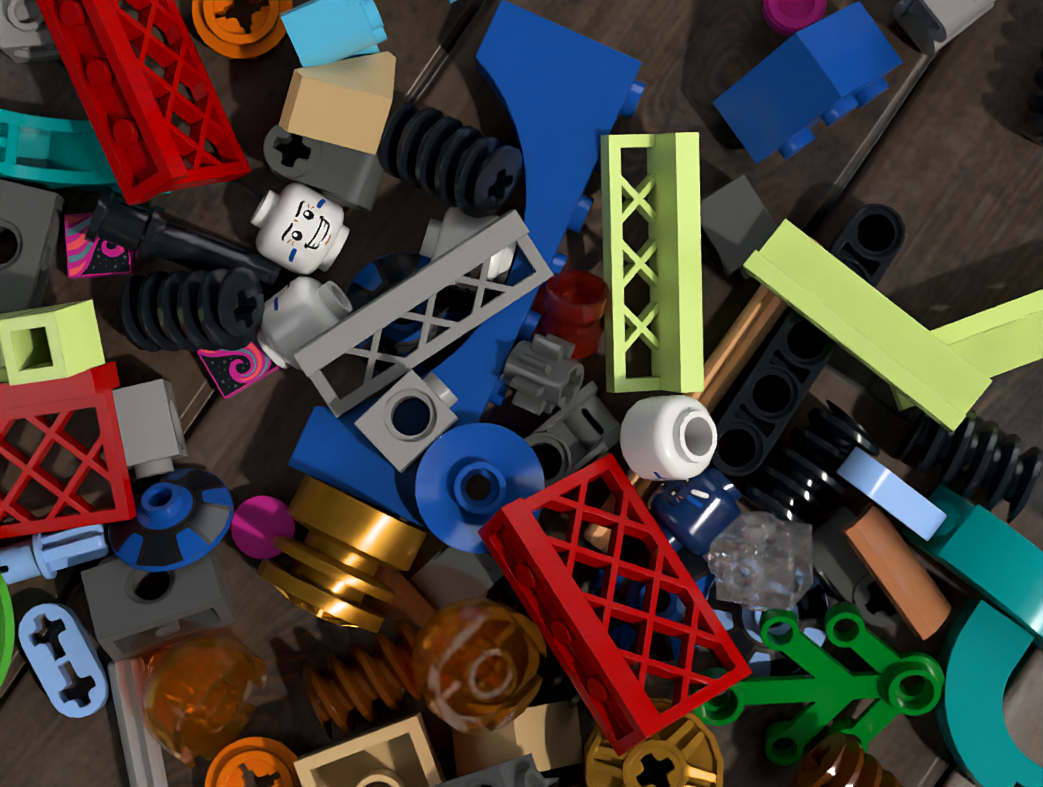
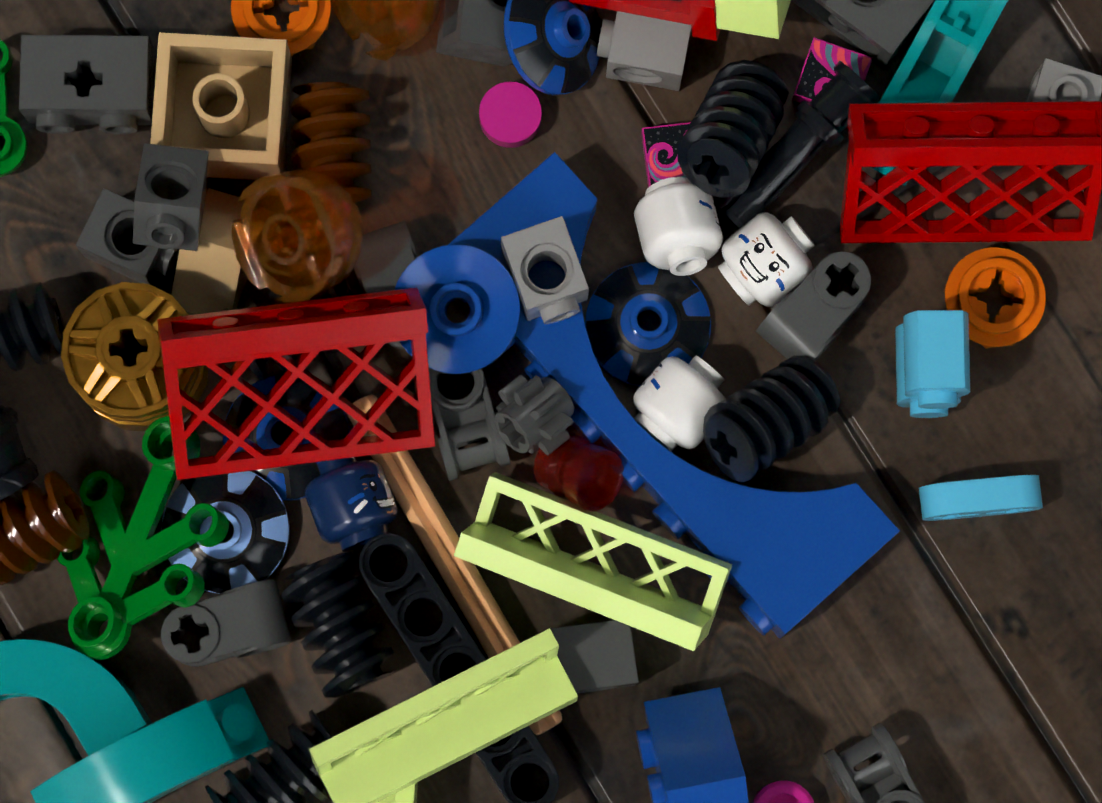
camera: 110 degrees right, 5 degrees down
pearl gold wheel [256,474,427,633] -> none
tan slope [279,51,396,155] -> none
light grey fence [293,210,554,418] -> none
white head [620,395,717,481] -> none
clear brick [708,511,814,611] -> none
light blue beam [836,446,947,542] -> none
nougat slope [839,500,951,640] -> none

